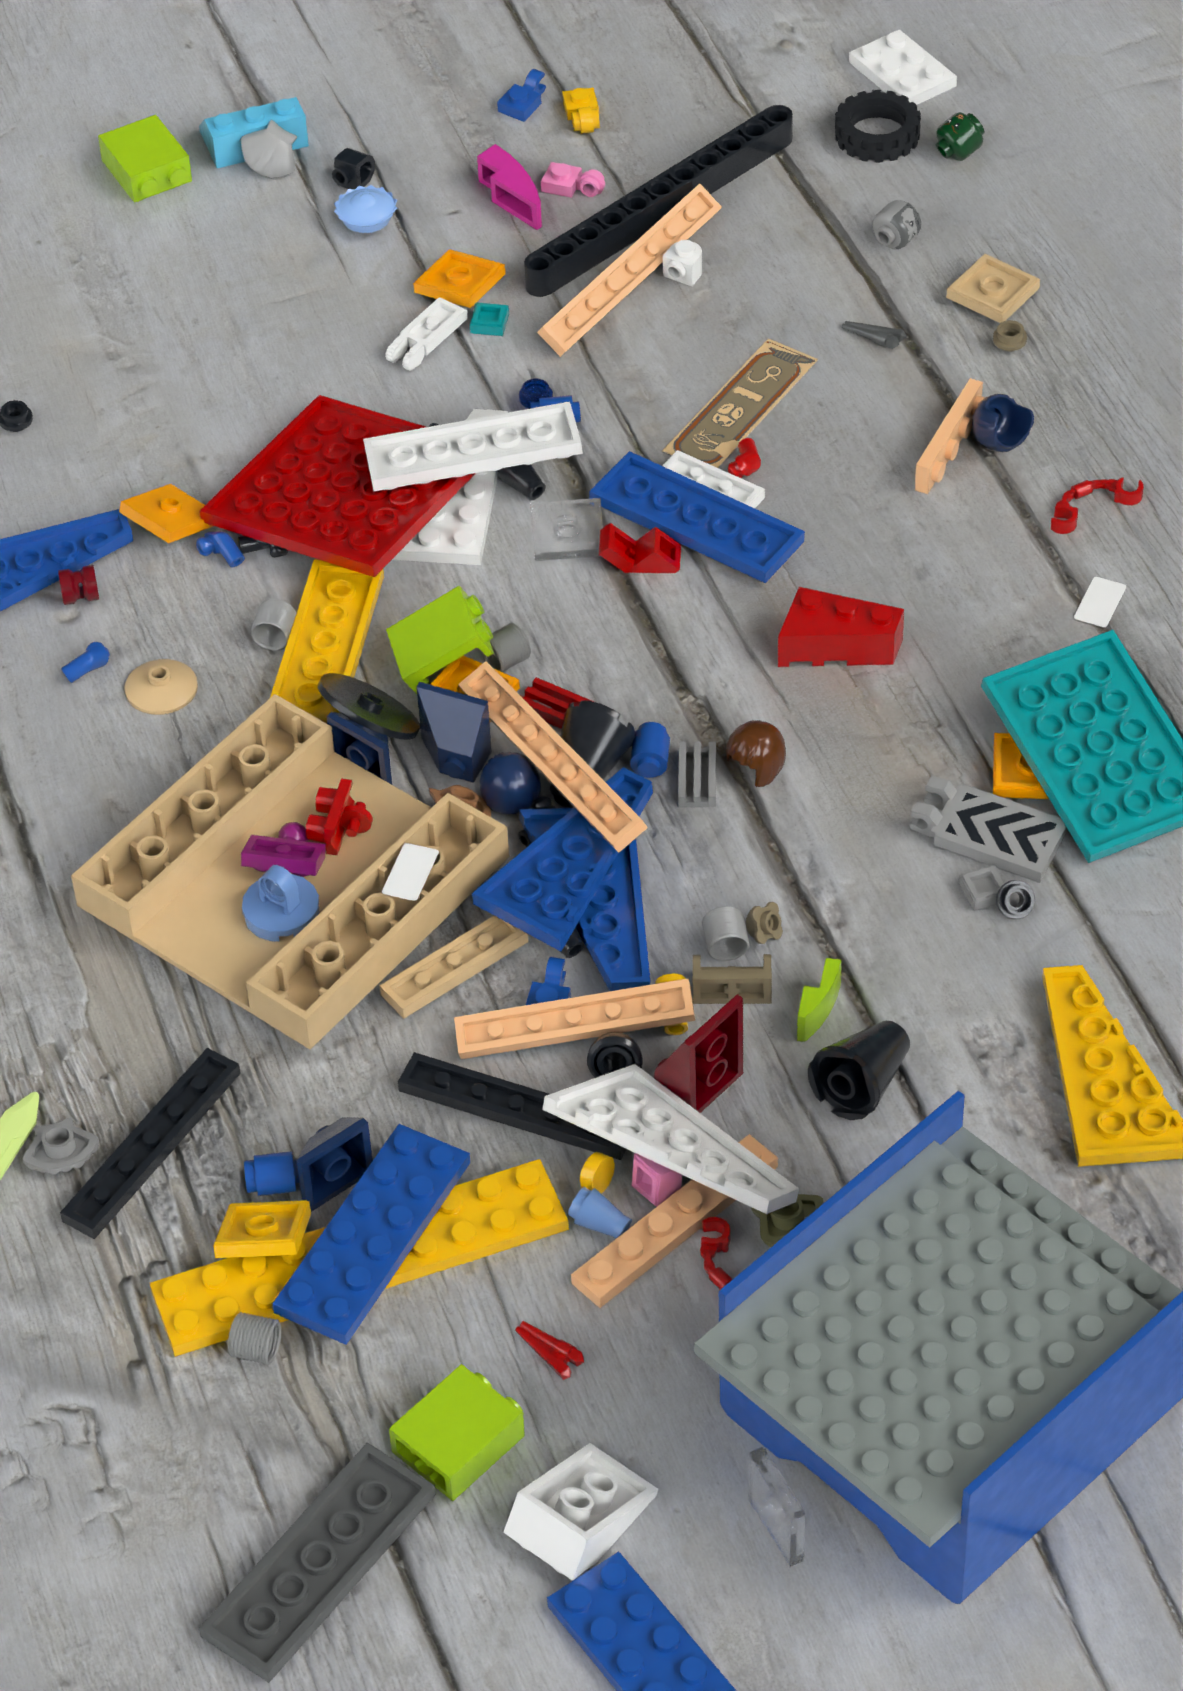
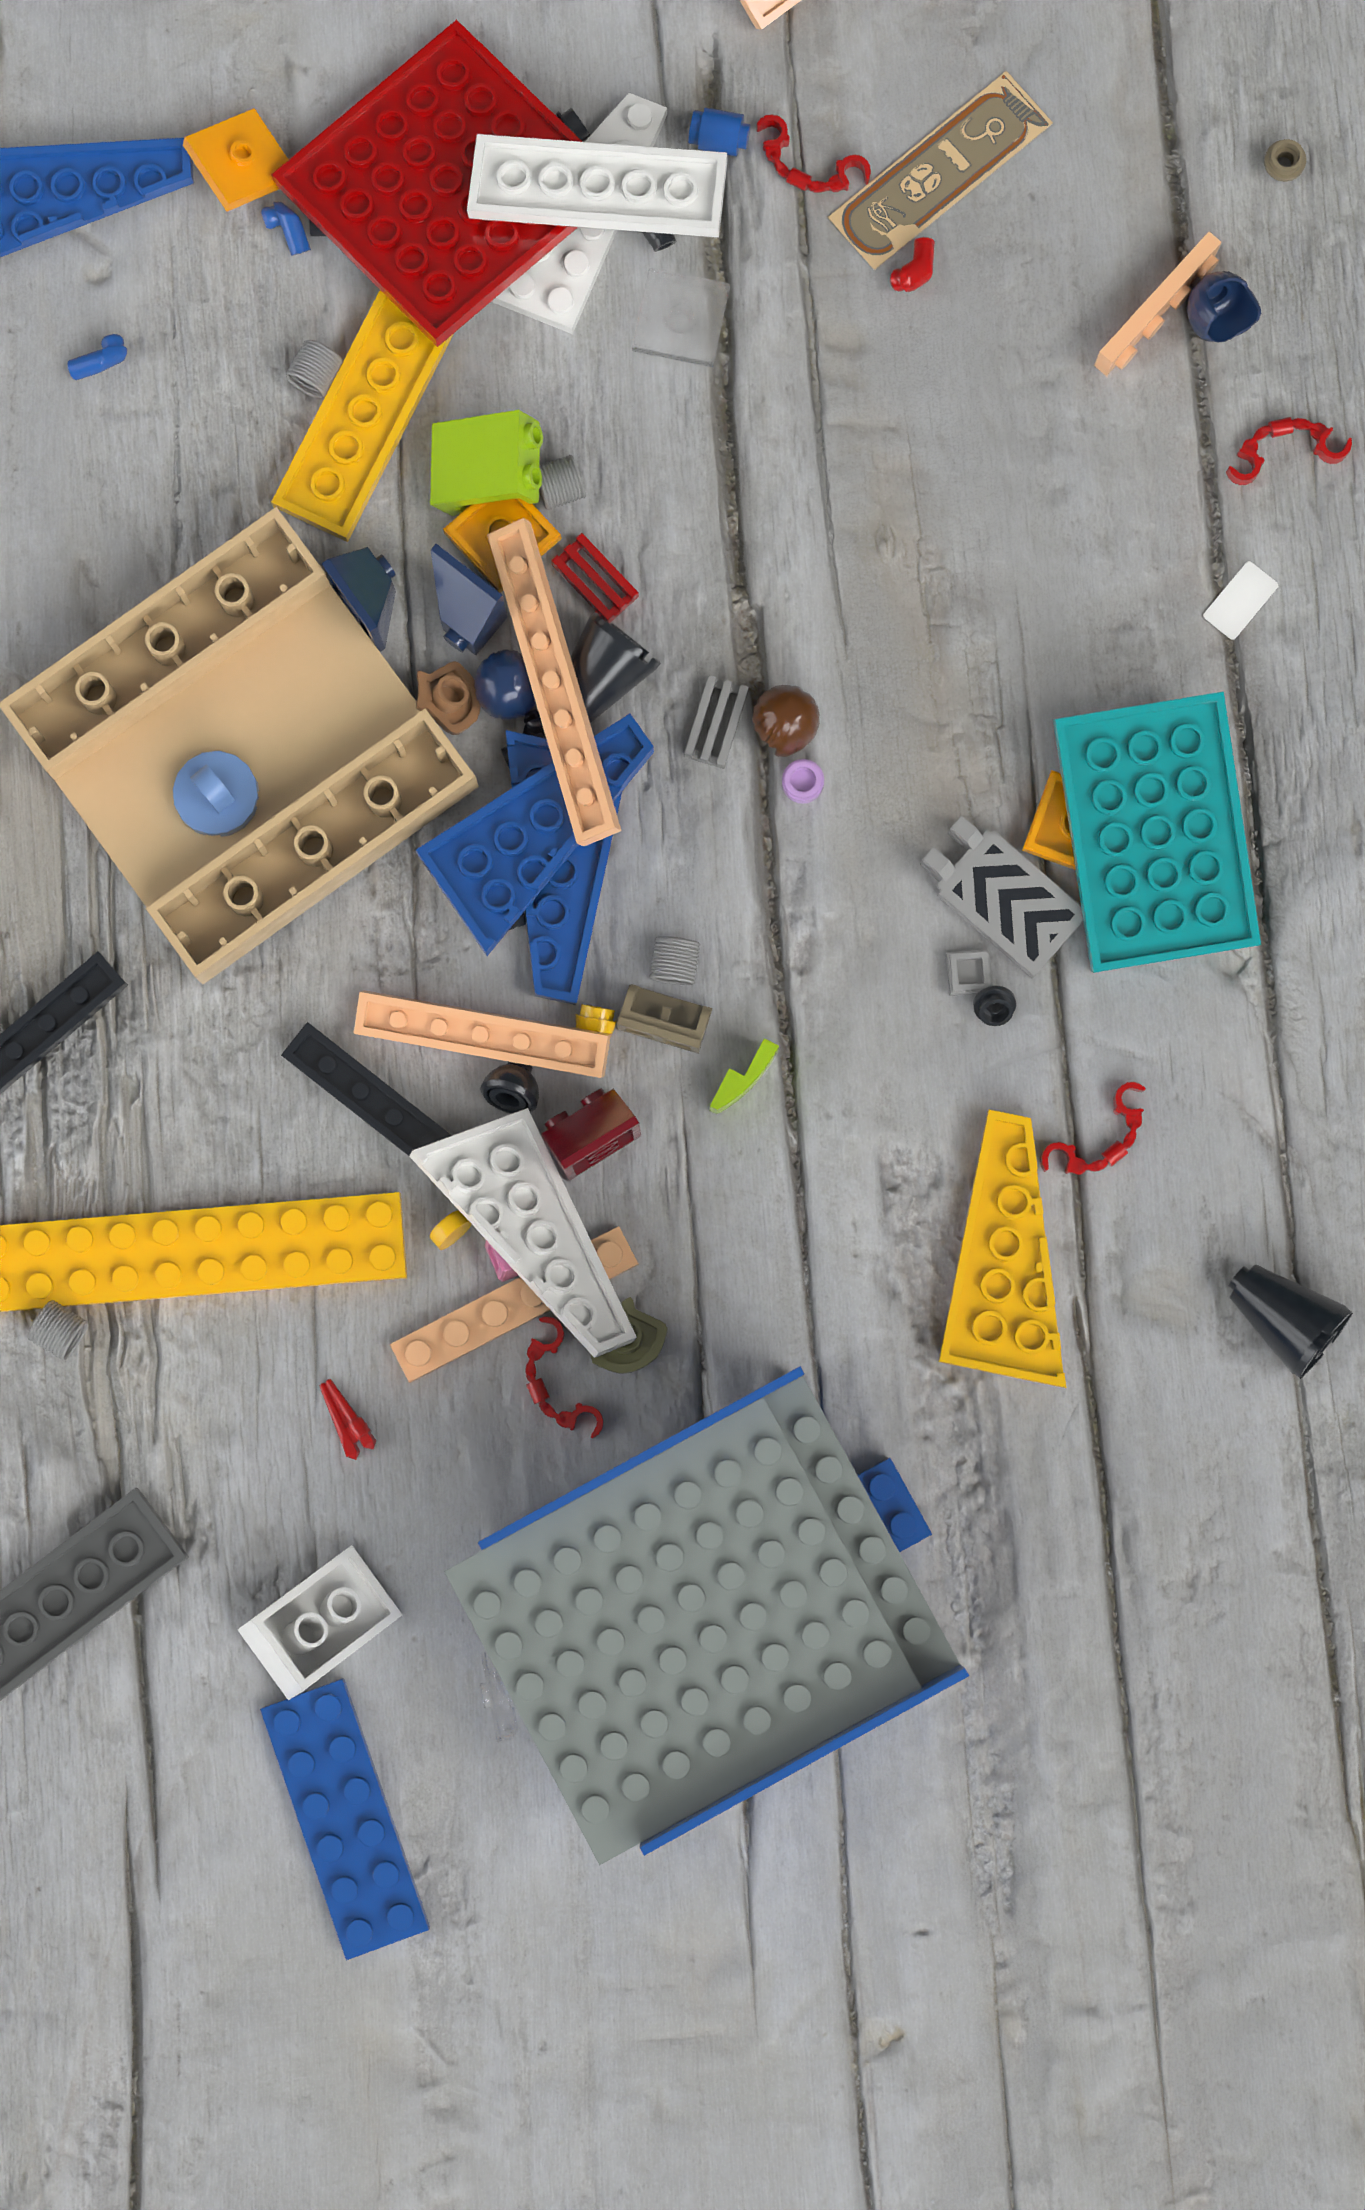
camera: 15 degrees right, 35 degrees up
dark red wheel [58,565,99,605] -> none
tan dish [125,659,198,715] -> none
yellow plate [213,1200,311,1258] -> none
magenta plate [241,822,326,877] -> none
blue brick [244,1151,300,1196] -> none
blue plate [272,1124,471,1345] -> none
dark blue slope [297,1117,373,1212] -> none
red hips [306,778,373,856] -> none
black piece [318,673,420,740] -> none
tan plate [379,916,529,1019] -> none
white sticker [382,843,439,901] -> none
lime brick [389,1364,525,1501] -> none
clear blue plate [519,378,553,409] -> none
blue plate [526,957,571,1005] -> none
medium blue cone [568,1187,632,1239] -> none
blue plate [589,451,805,583] -> none
red slope [599,523,681,573] -> none
blue brick [630,722,670,778] -> none
white tile [662,450,765,508] -> none
dark tan plate [746,902,783,944] -> none
red wedge [778,587,904,667] -> none
black cone [807,1020,910,1120] -> none
dark grey piece [842,321,906,349] -> none
tan plate [946,254,1040,323] -> none
none -> red piece [756,114,871,193]
none -> lavender tile [782,759,824,804]
none -> red piece [1040,1082,1146,1175]

